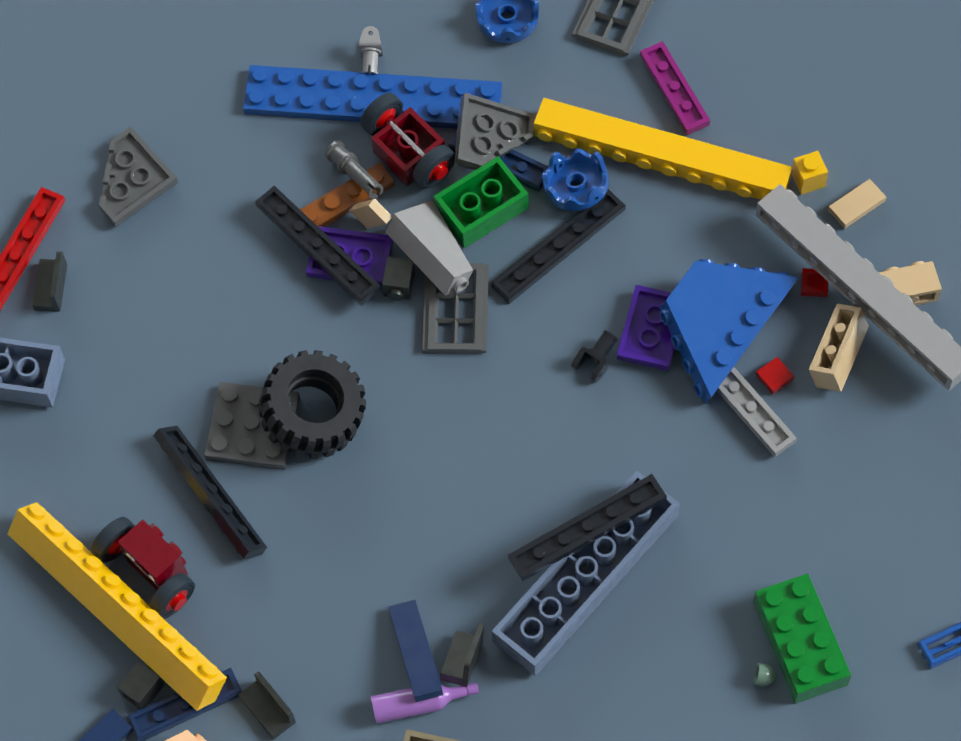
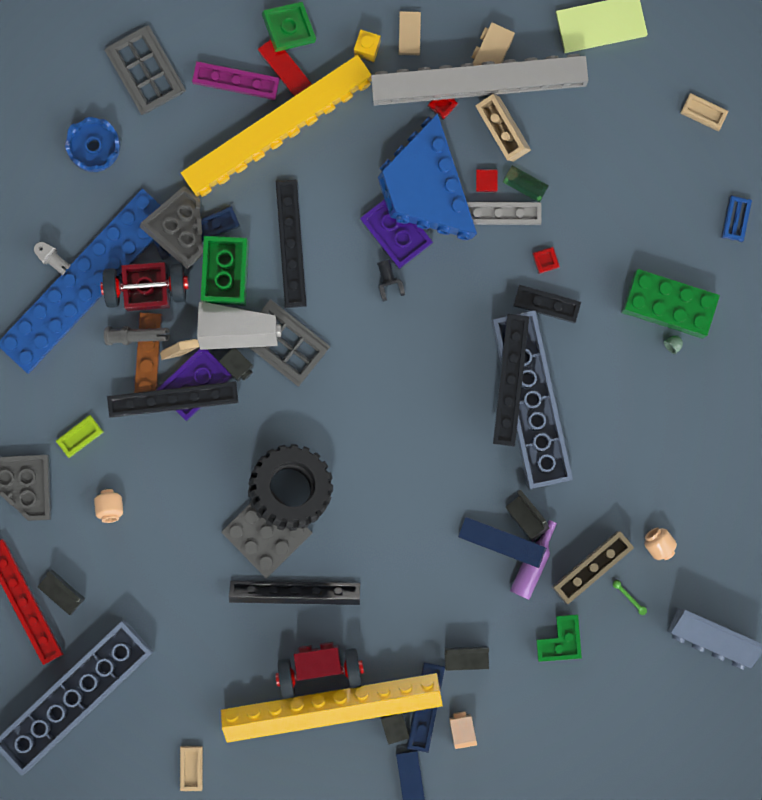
camera: 60 degrees left, 20 degrees up
blue plate [542,149,609,211] -> none
none -> lime tile [56,415,104,458]
none -> light nougat head [94,489,123,523]
none -> red tile [258,39,312,97]
none -> green plate [262,2,316,52]
none -> clear green tile [503,165,549,202]
none -> black plate [513,285,581,323]
none -> red tile [532,247,560,274]

